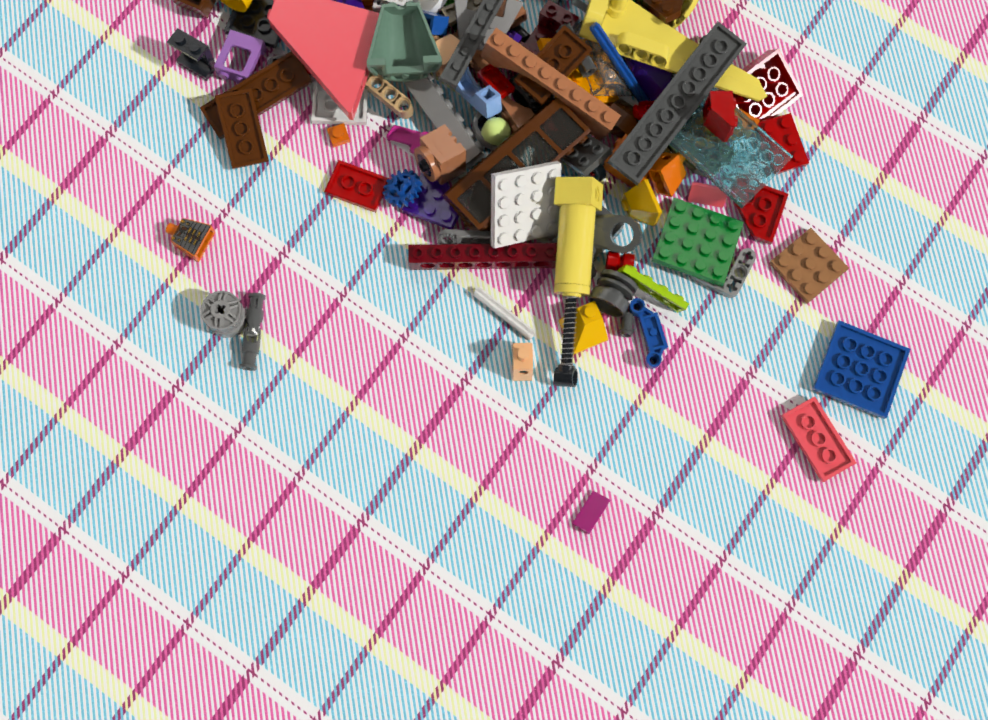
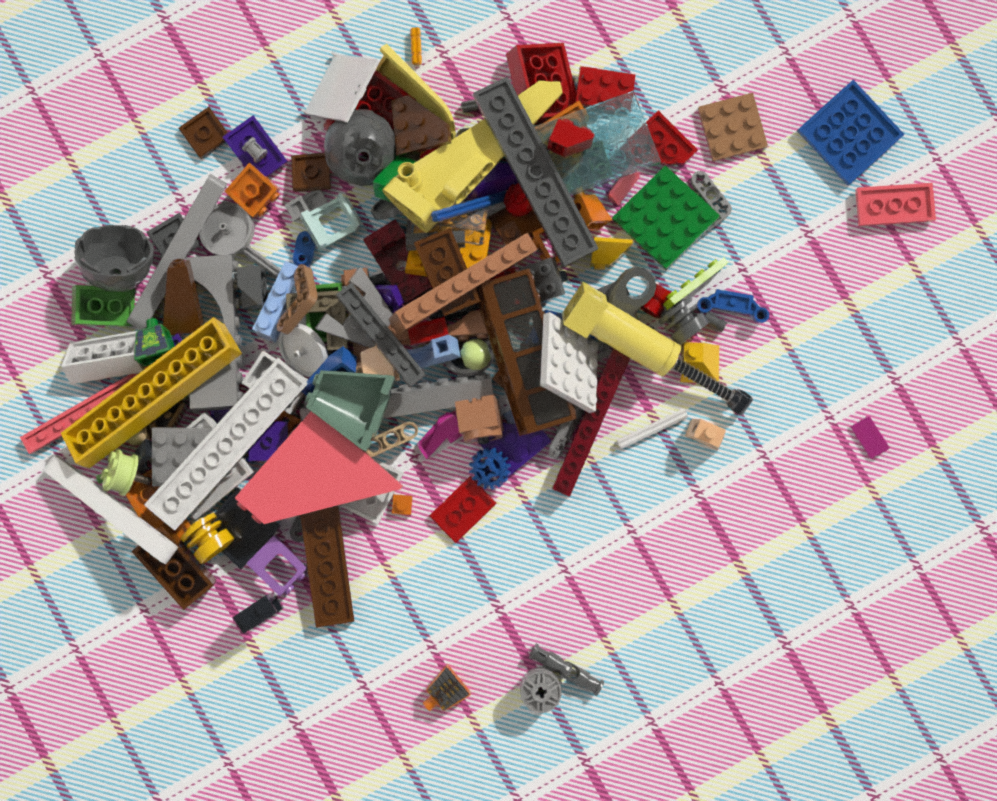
camera: 65 degrees left, 10 degrees up
reddish brown plate [214,88,269,169] -> none

